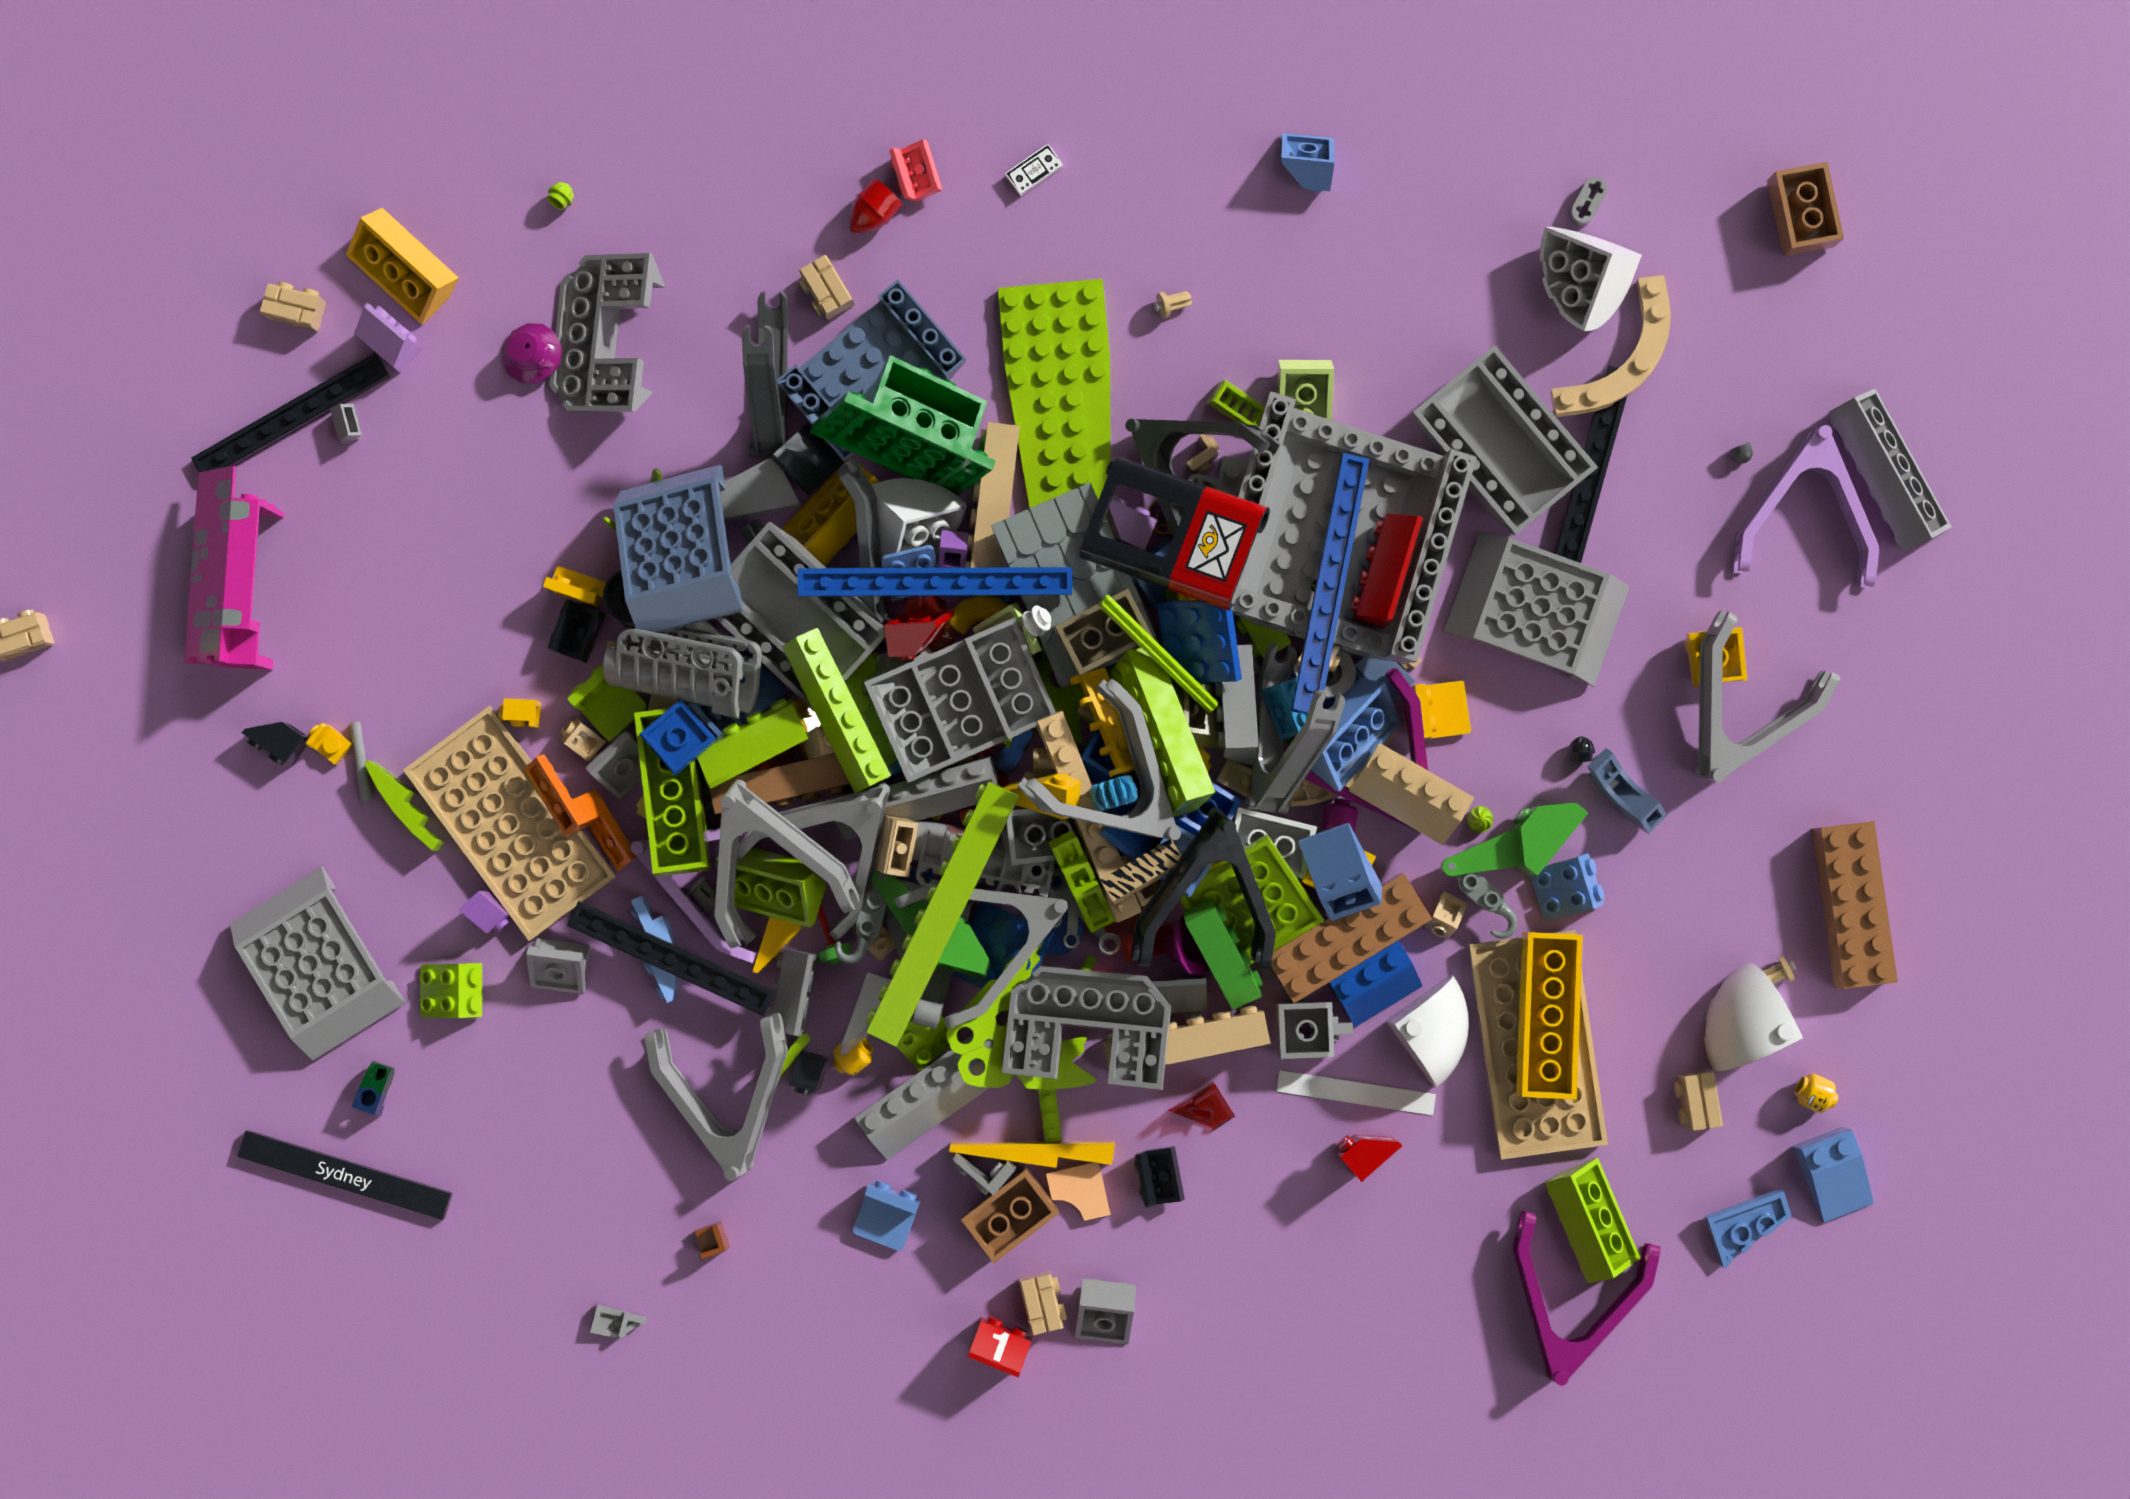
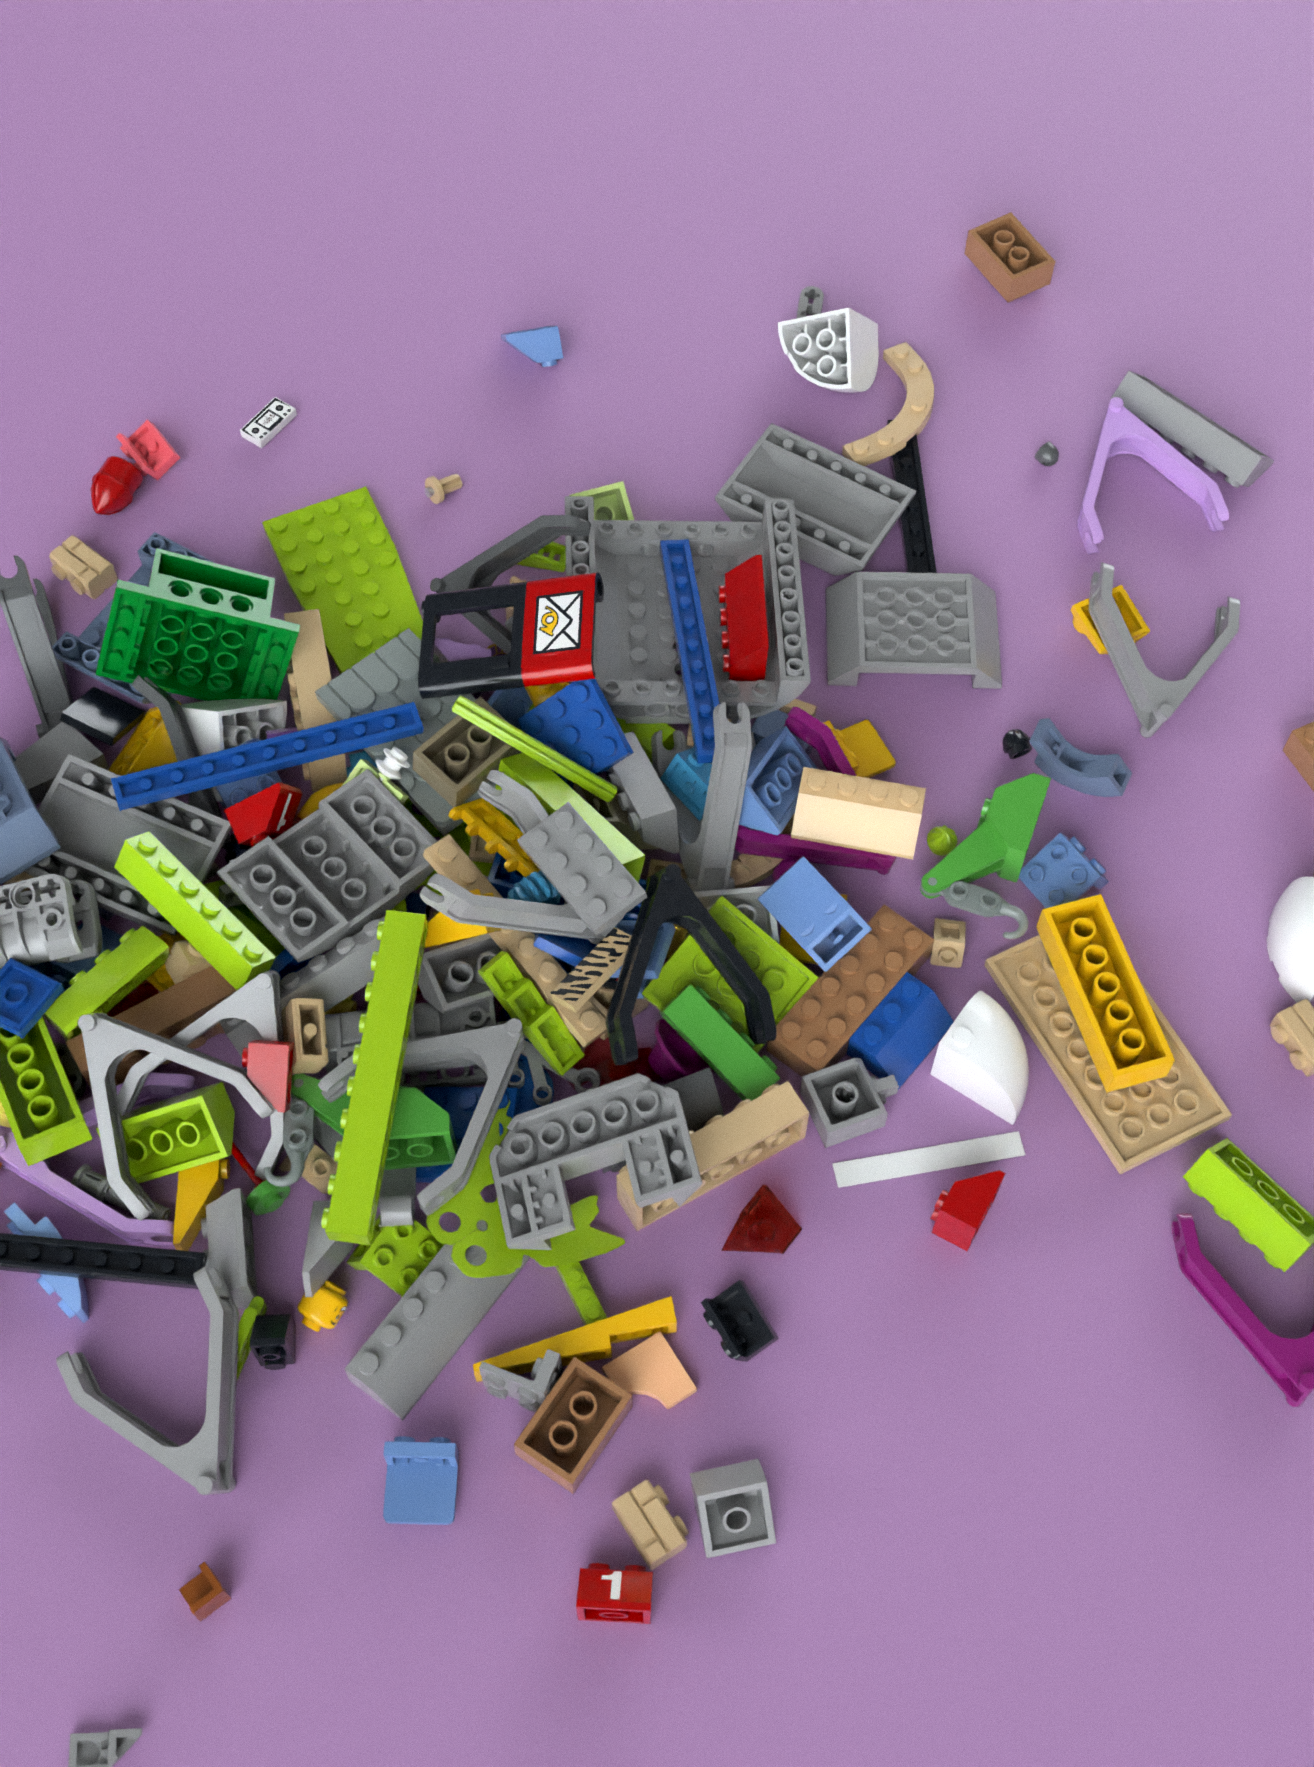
camera: 20 degrees left, 25 degrees down
none -> slope [242,1040,294,1113]
none -> light grey plate [517,802,647,936]

